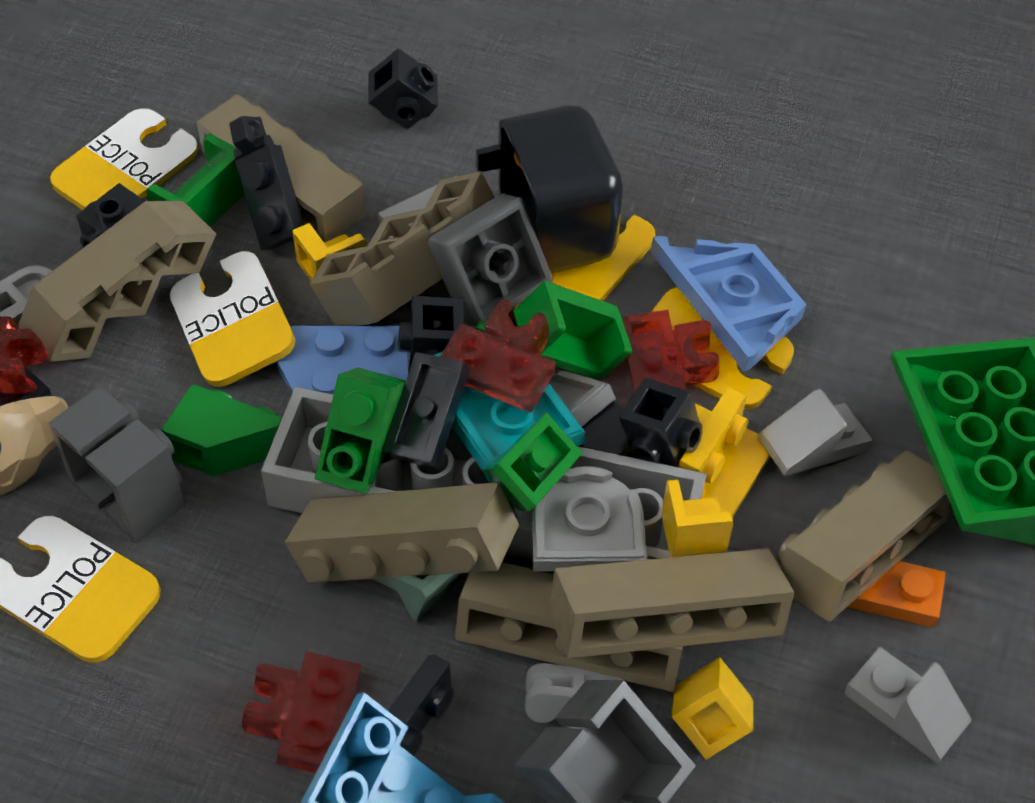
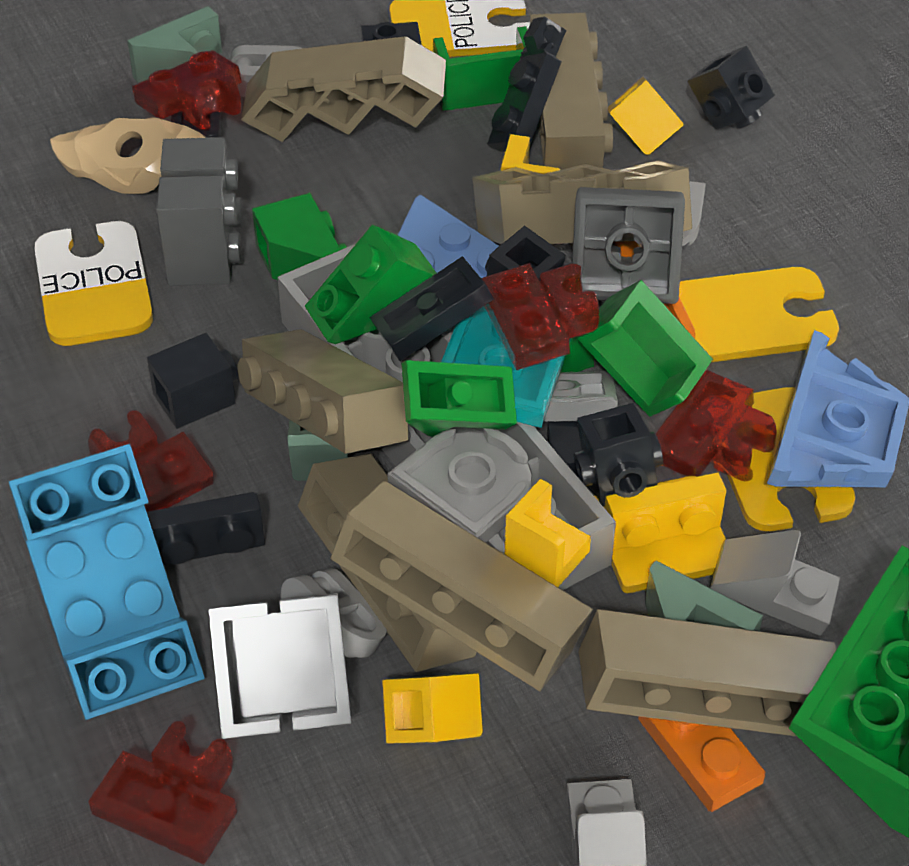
camera: 45 degrees right, 5 degrees down
piece [170,252,296,387] -> none
black piece [476,105,623,273] -> none
none -> black brick [147,333,238,429]
none -> yellow panel [608,76,684,155]
none -> sand green slope [645,560,763,632]

